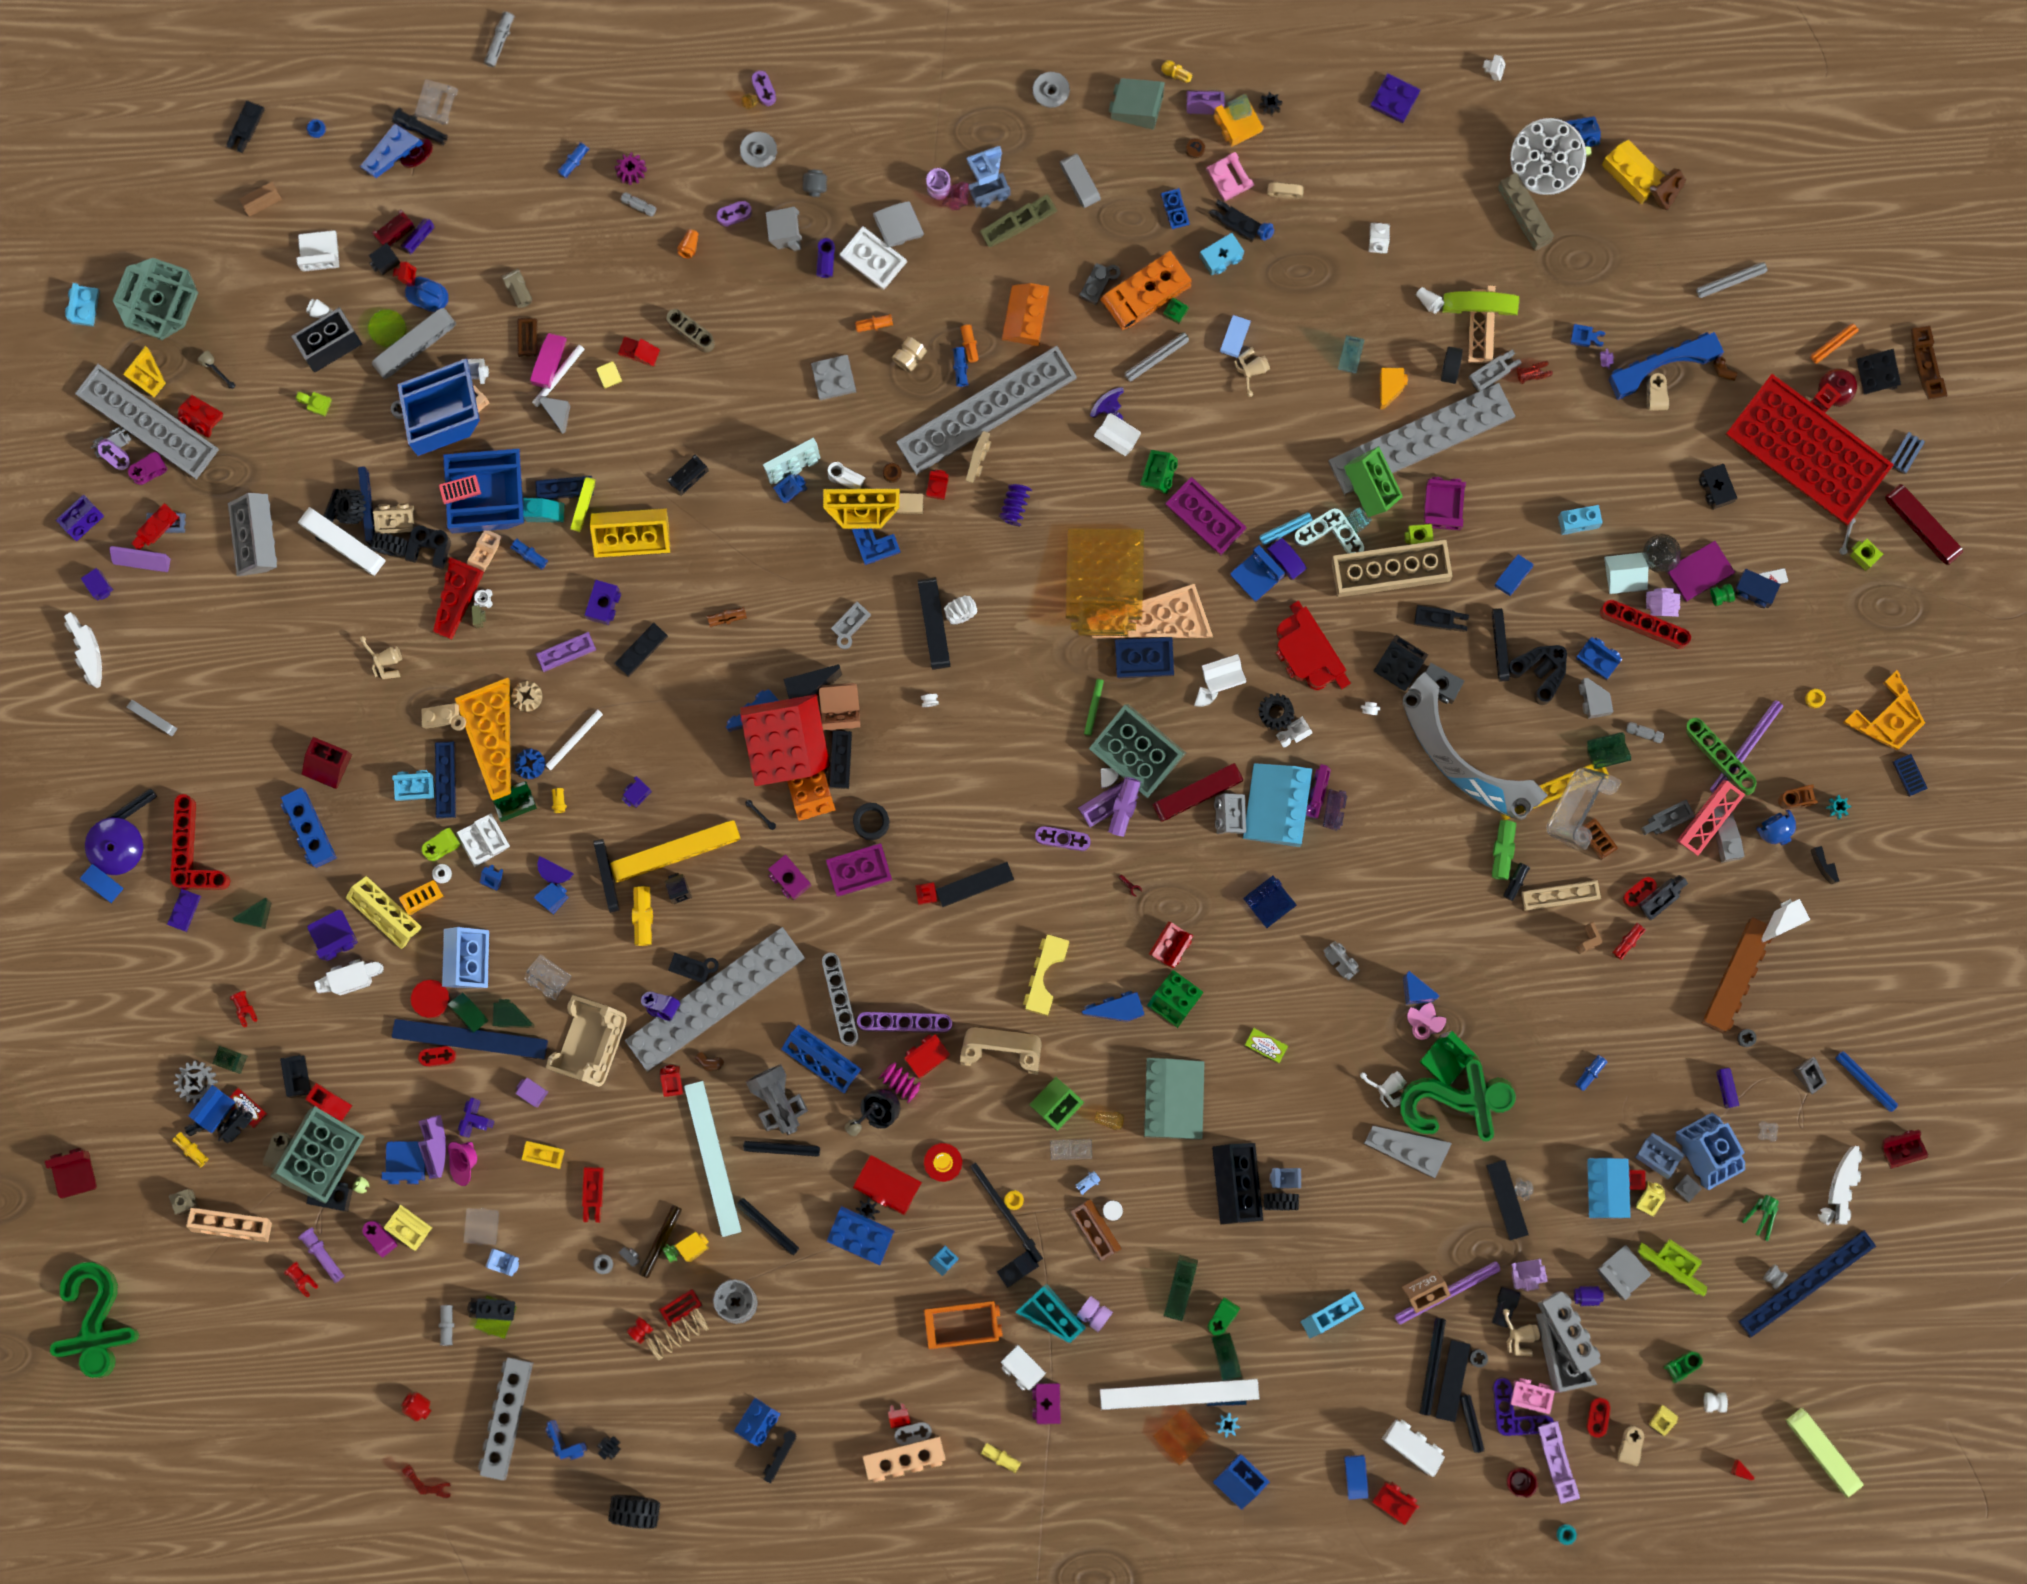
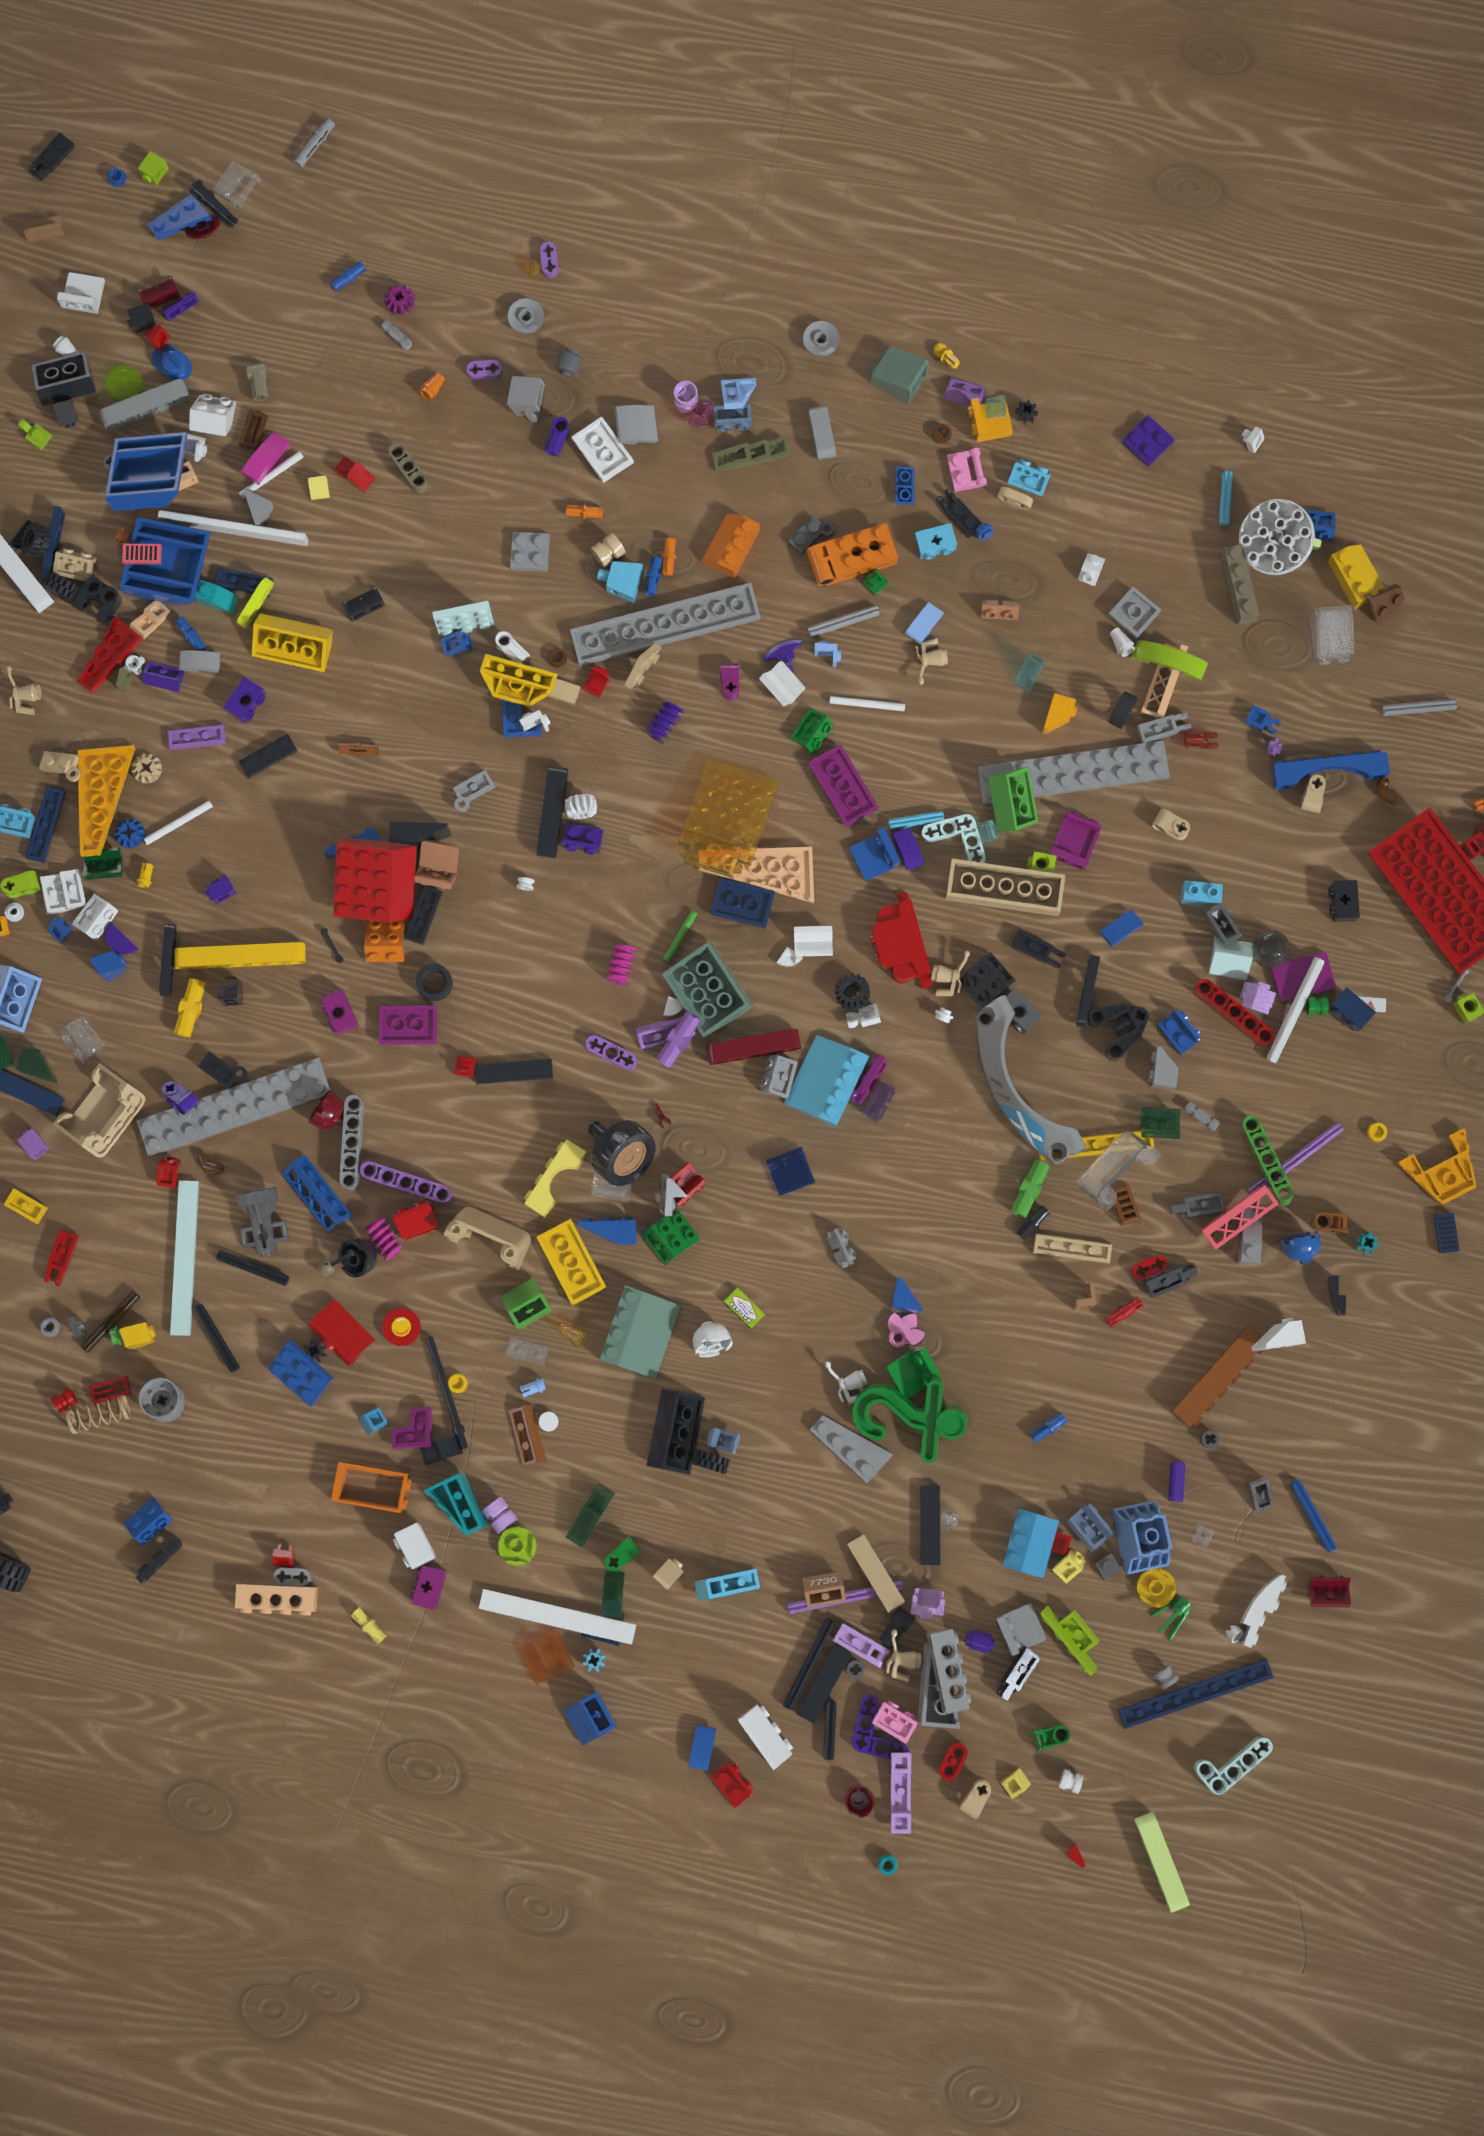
camera: 15 degrees right, 0 degrees up
none -> black brick [53,397,79,428]
none -> white bracket [72,894,118,941]
none -> orange plate [115,526,129,546]
none -> lime brick [138,151,169,186]
none -> dark purple slope [142,661,185,692]
none -> white tile [158,510,308,546]
none -> light grey slope [179,651,220,673]
none -> white slope [189,394,236,436]
none -> dark red cylinder [308,1090,344,1129]
none -> magenta plate [392,1407,432,1450]
none -> lime tile [497,1526,537,1566]
none -> white bracket [519,710,550,732]
none -> yellow plate [537,1219,607,1306]
none -> dark purple bracket [561,823,604,855]
none -> black wheel [588,1120,656,1186]
none -> clear slope [591,1173,632,1202]
none -> medium azure torso [597,562,643,603]
none -> dark pink piece [606,944,638,986]
none -> tan slope [653,1558,684,1590]
none -> light grey slope [660,1174,688,1216]
none -> white cylinder [693,1321,733,1357]
none -> magenta piece [720,663,739,701]
none -> light blue bracket [814,641,841,667]
none -> white bar [830,696,905,711]
none -> lavender plate [833,1623,891,1668]
none -> tan tile [847,1534,905,1613]
none -> tan piece [931,950,970,996]
none -> nougat hinge [981,599,1020,620]
none -> hinge [996,1646,1041,1700]
none -> medium azure bracket [1008,459,1051,496]
none -> light grey plate [1108,586,1161,639]
none -> yellow tile [1137,1568,1176,1608]
none -> tan piece [1152,808,1190,840]
none -> light aqua beam [1194,1736,1273,1795]
none -> flat silver slope [1205,903,1242,945]
none -> medium azure axle [1219,471,1233,526]
none -> white axle [1266,957,1324,1063]
none -> clear slope [1308,605,1355,665]

